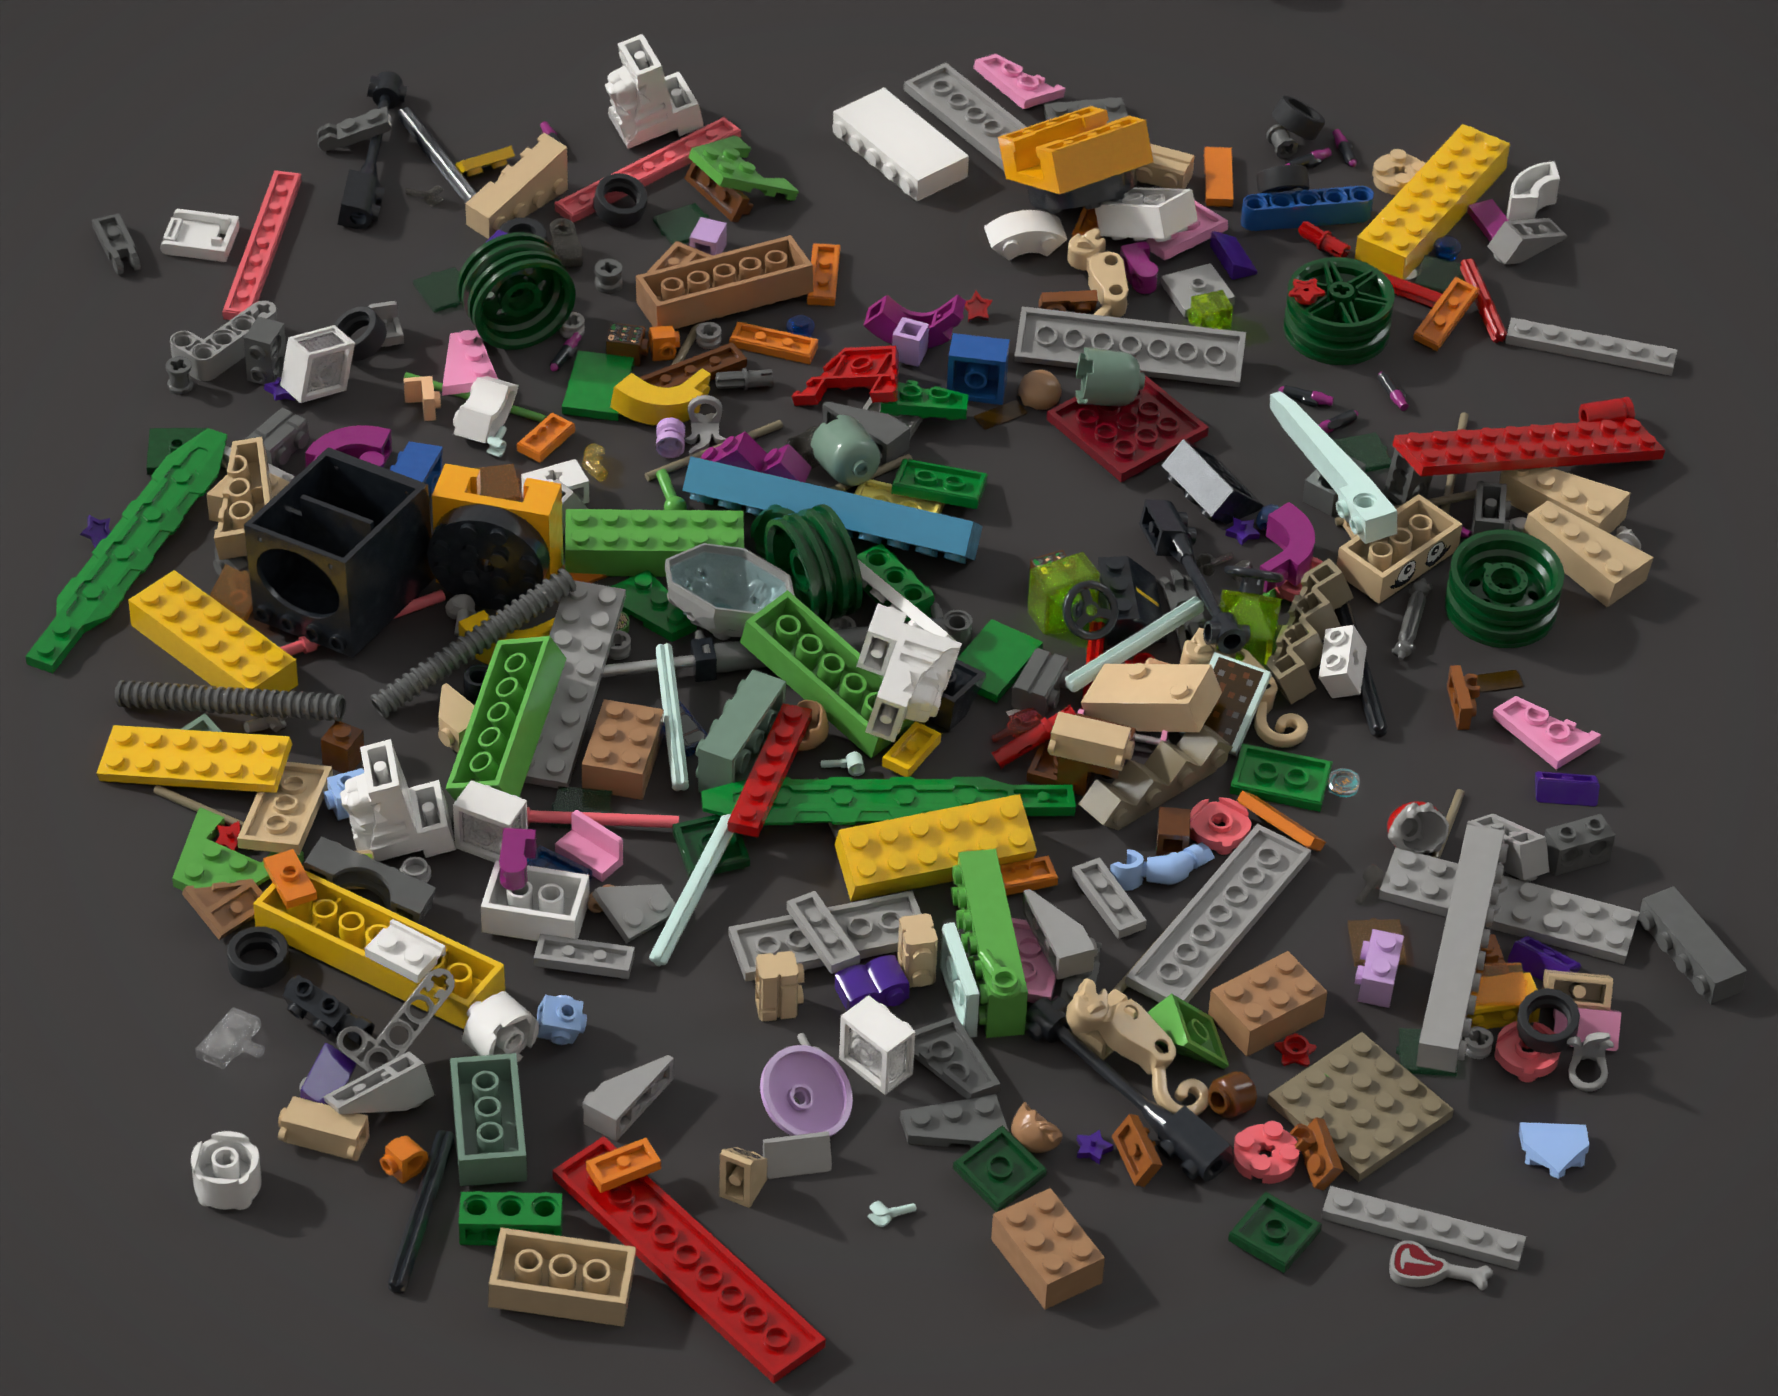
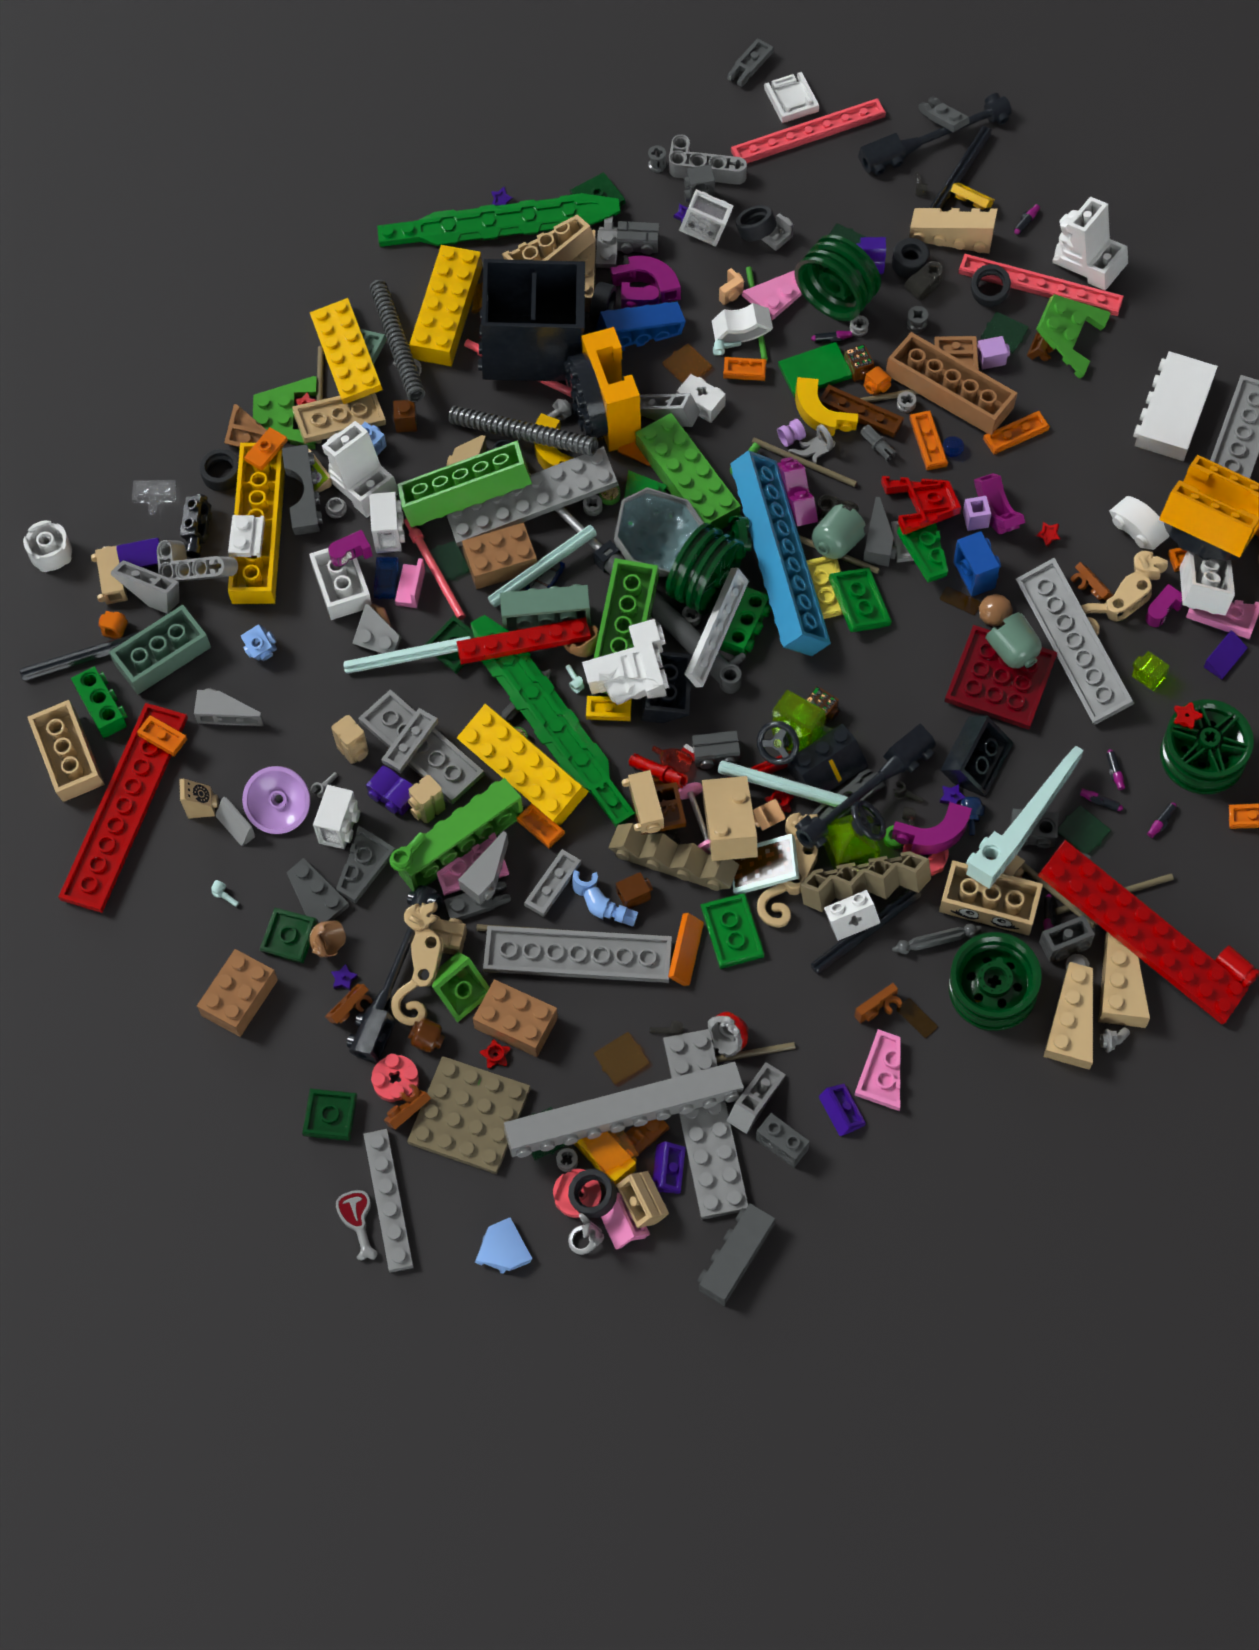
camera: 65 degrees right, 20 degrees up
white brick [462,991,539,1062] -> none
light grey plate [534,934,635,979] -> none
clear yellow arm [582,443,608,482] -> none
light aqua tile [940,922,979,1037] -> none
green tile [957,619,1043,703] -> none
light grey plate [1160,263,1235,318] -> none
coral plate [1190,797,1251,855] -> none
clear tile [1328,768,1360,798] -> none
lavender brick [1354,929,1404,1008] -> none

